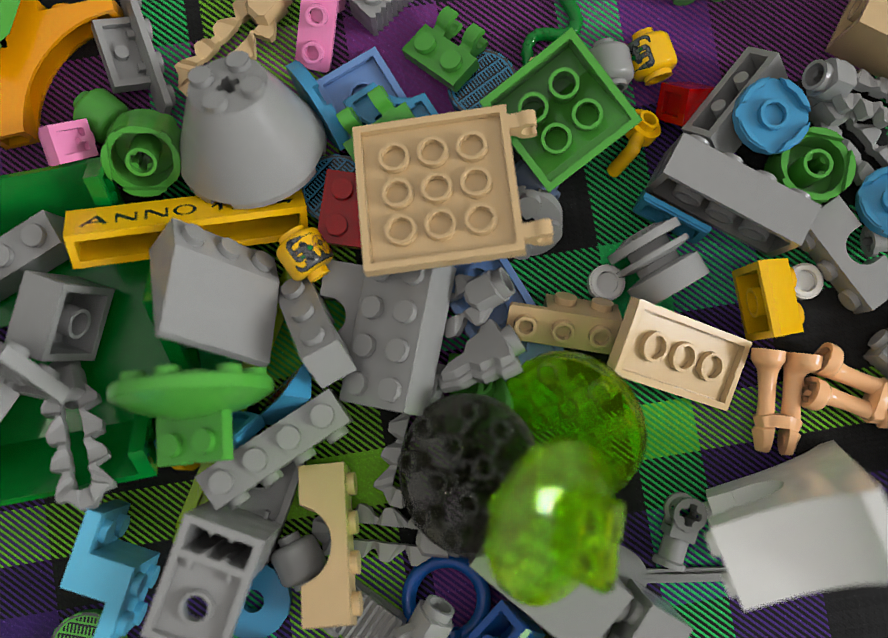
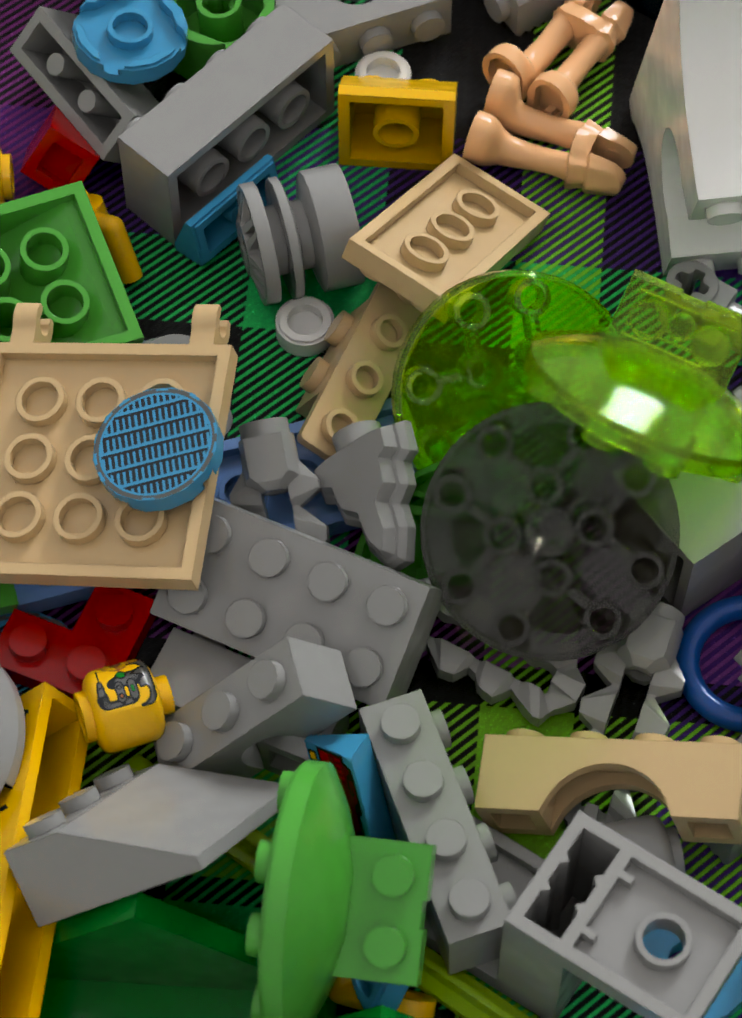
camera: 70 degrees left, 25 degrees down
none -> tile [93,387,224,512]

